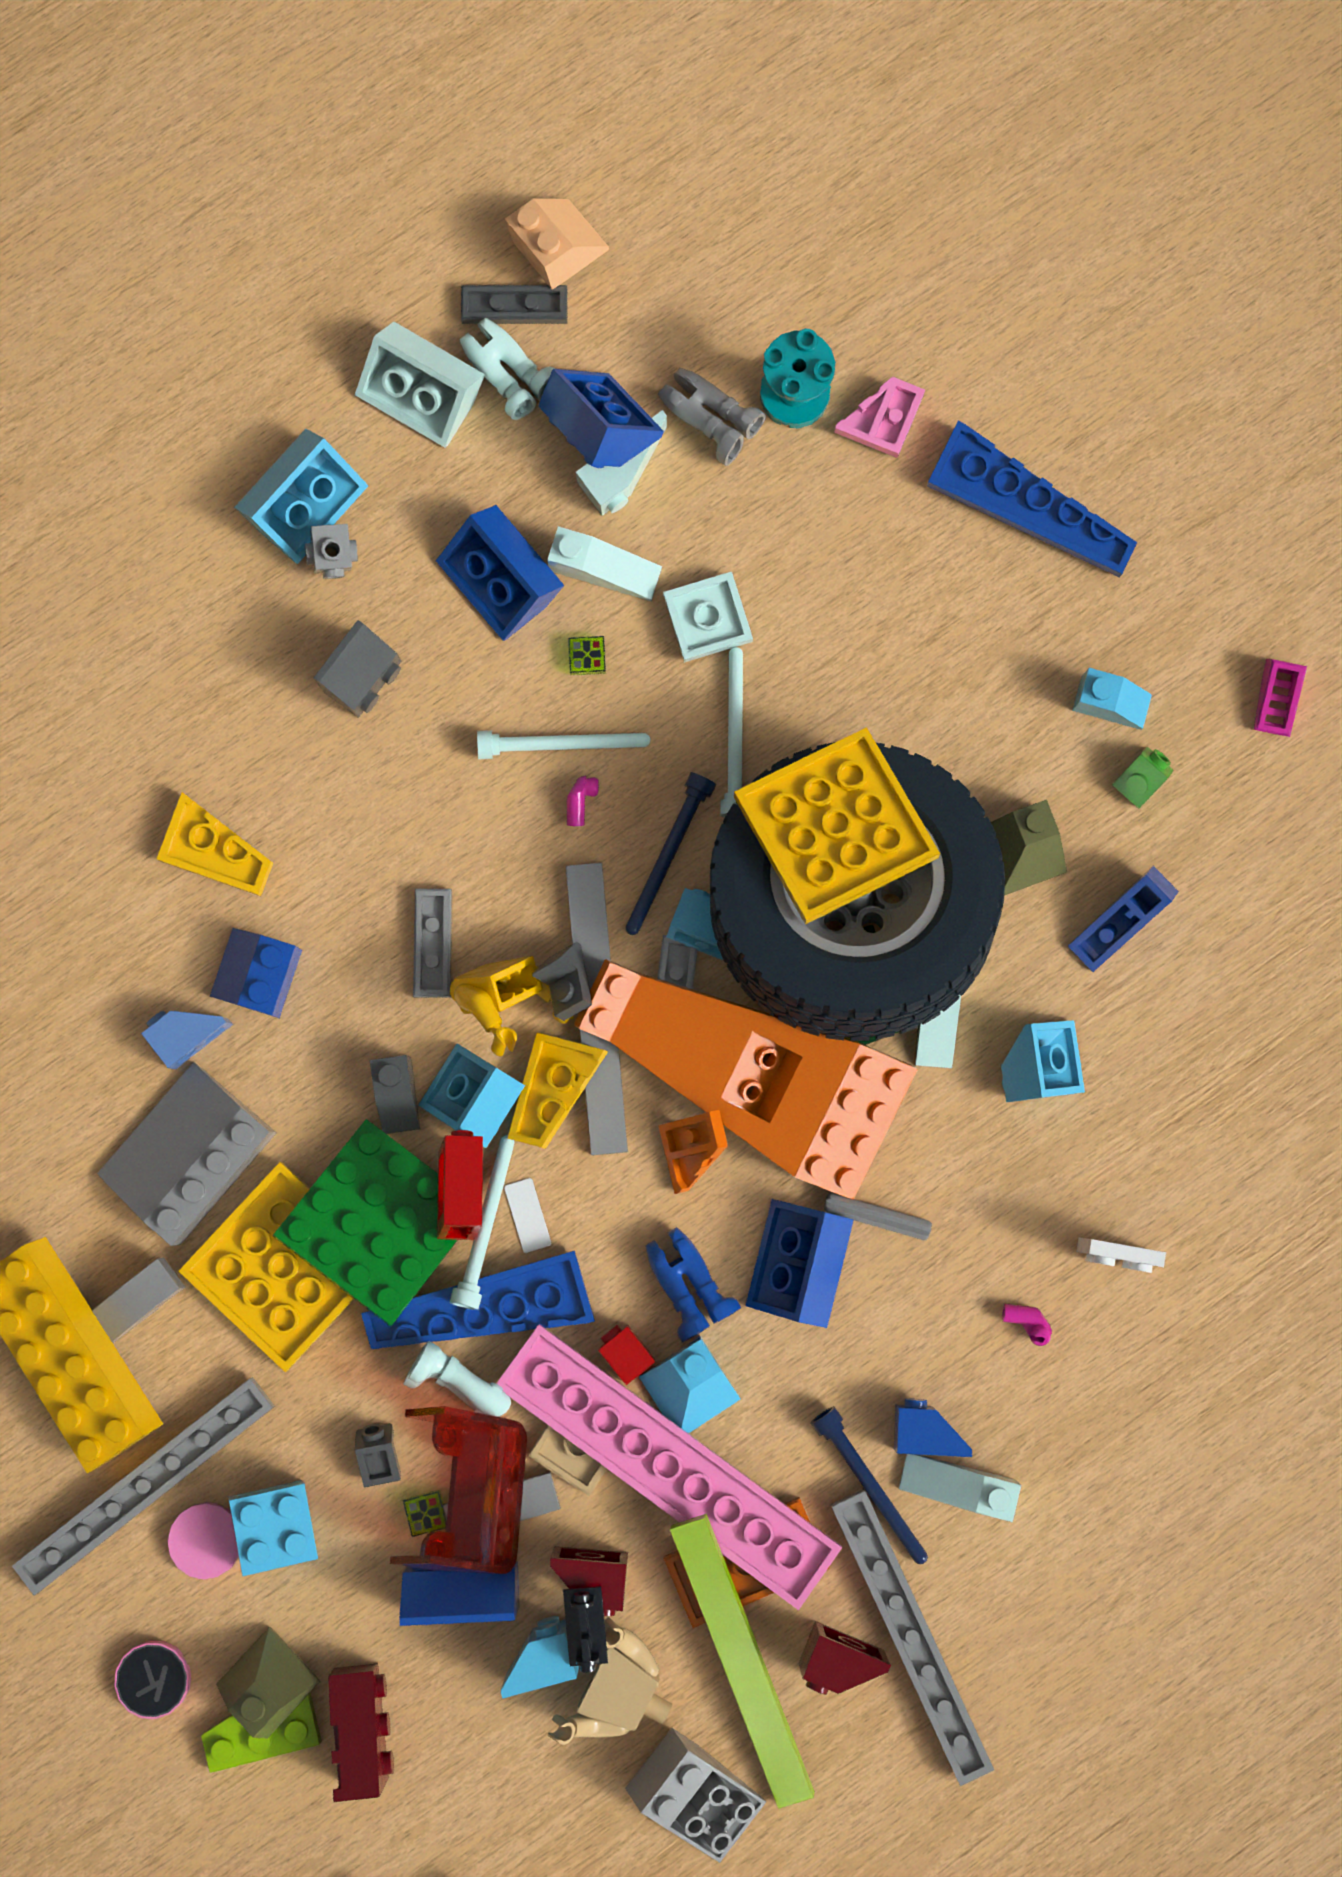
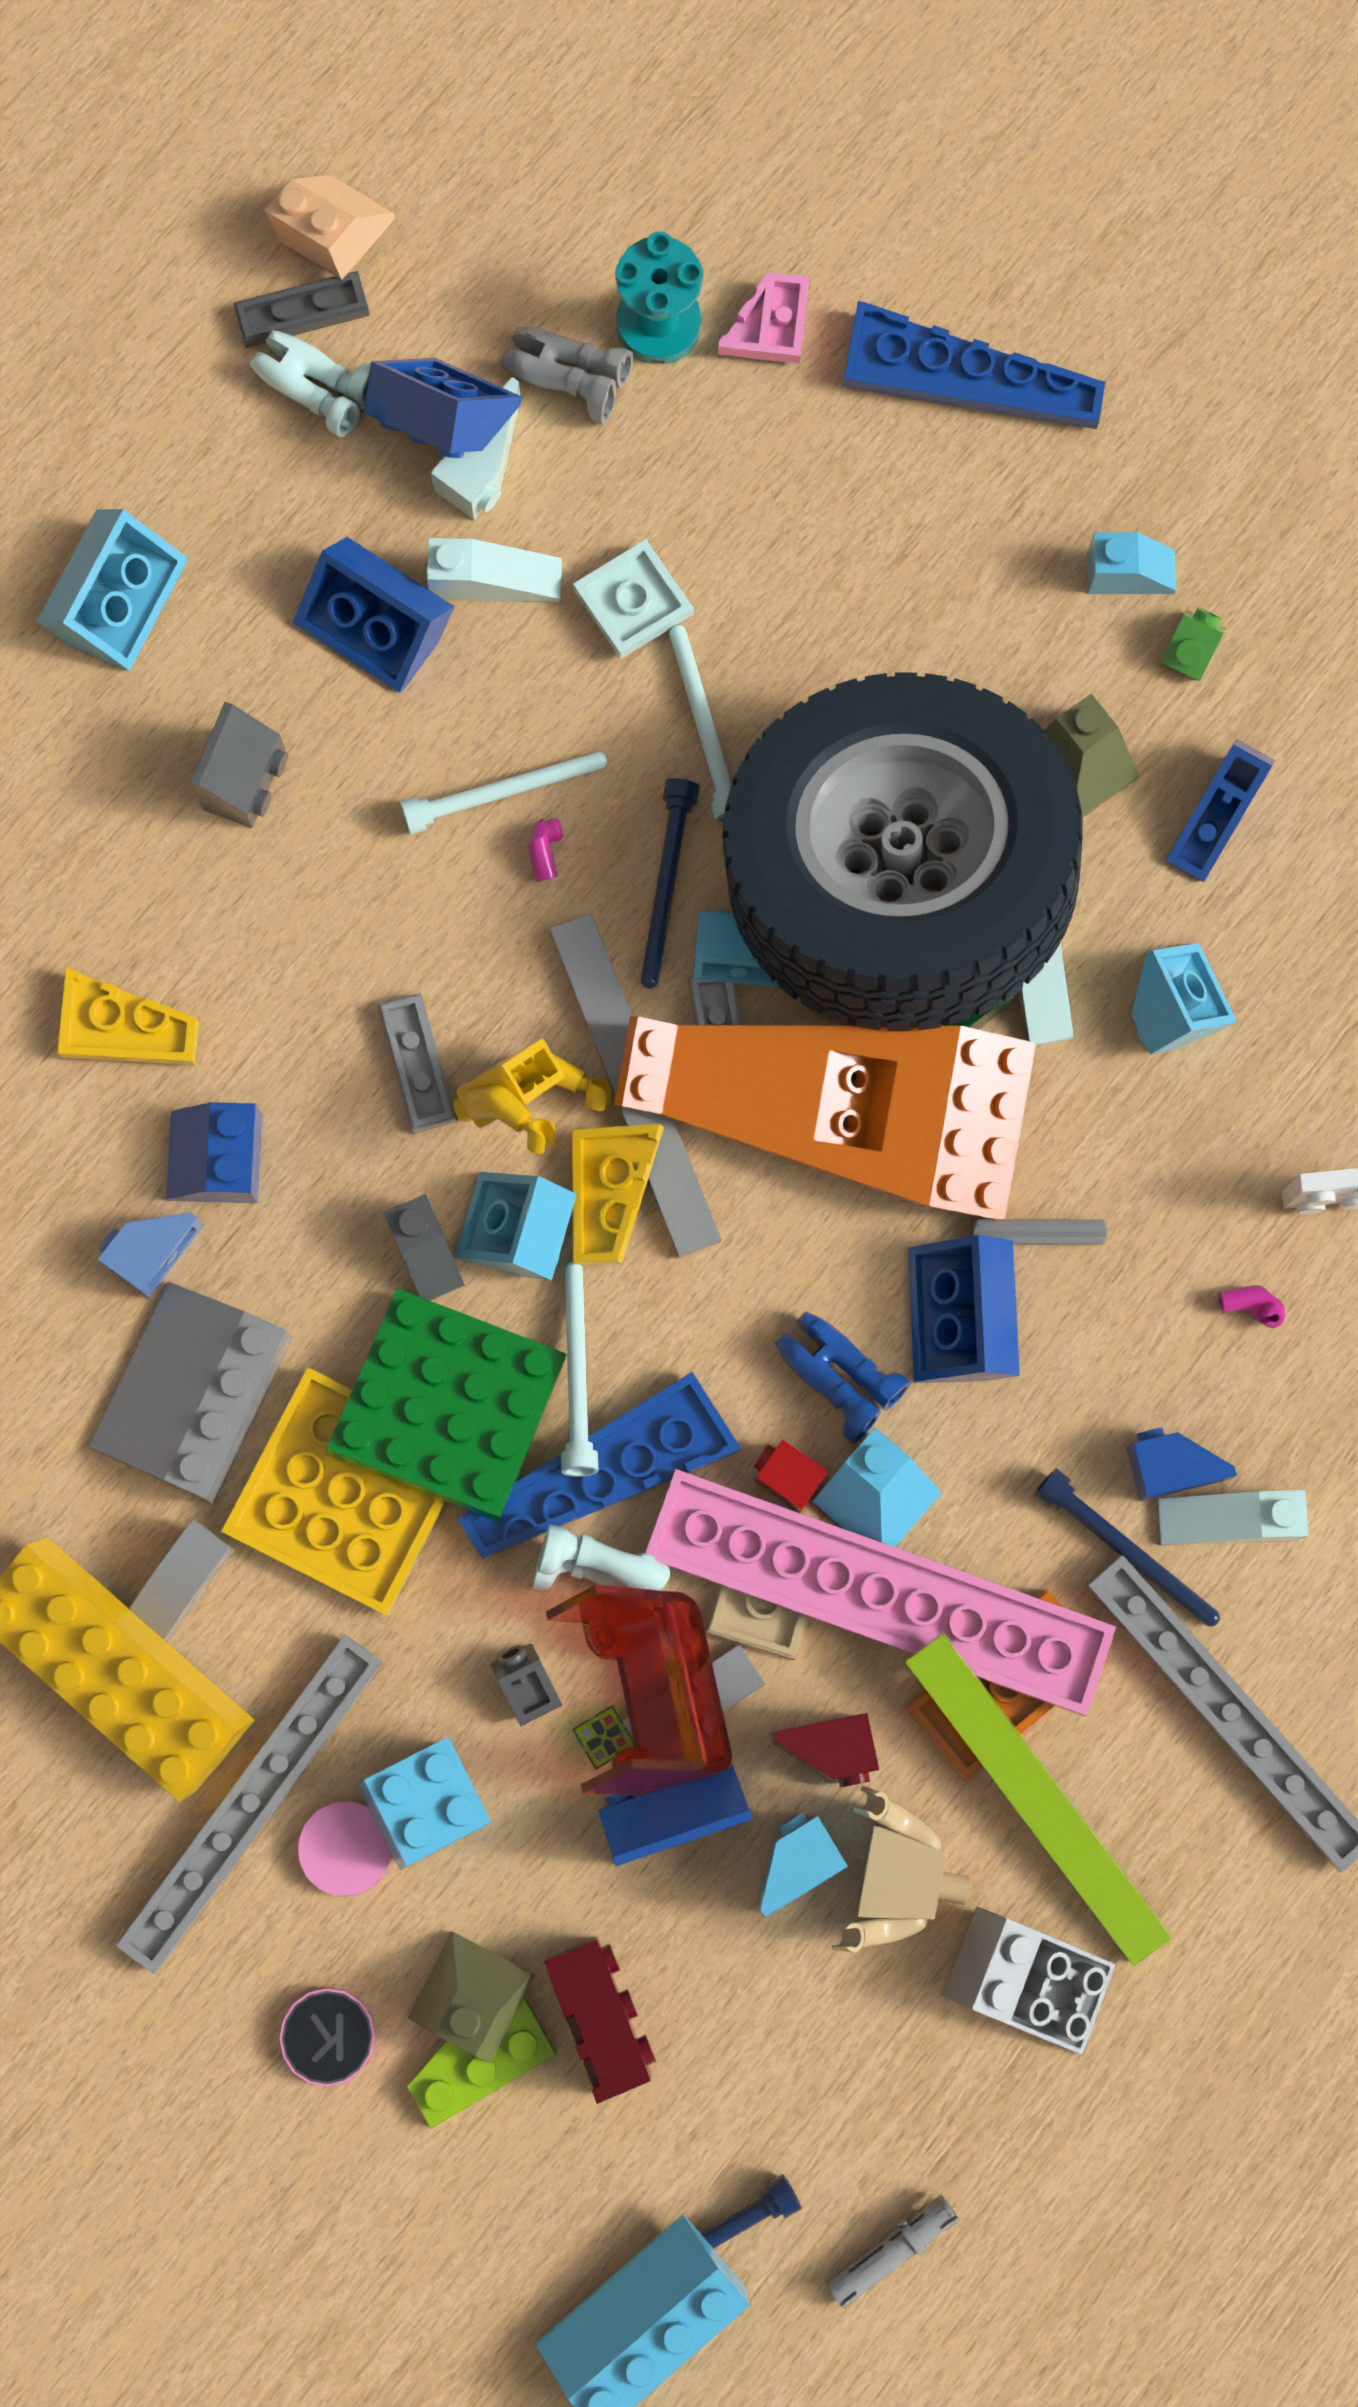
camera: 20 degrees left, 5 degrees down
light grey brick [305,524,358,579] -> none
light aqua slope [355,322,485,448] -> none
red window [437,1130,483,1240] -> none
white sticker [504,1178,551,1253] -> none
dark grey slope [532,942,592,1021] -> none
black hinge [563,1586,608,1673] -> none
tile [568,636,606,676] -> none
orange wing [658,1110,728,1194] -> none
yellow plate [734,727,940,924] -> none
dark red slope [799,1621,891,1695] -> none
dark pink slope [1253,658,1307,737] -> none

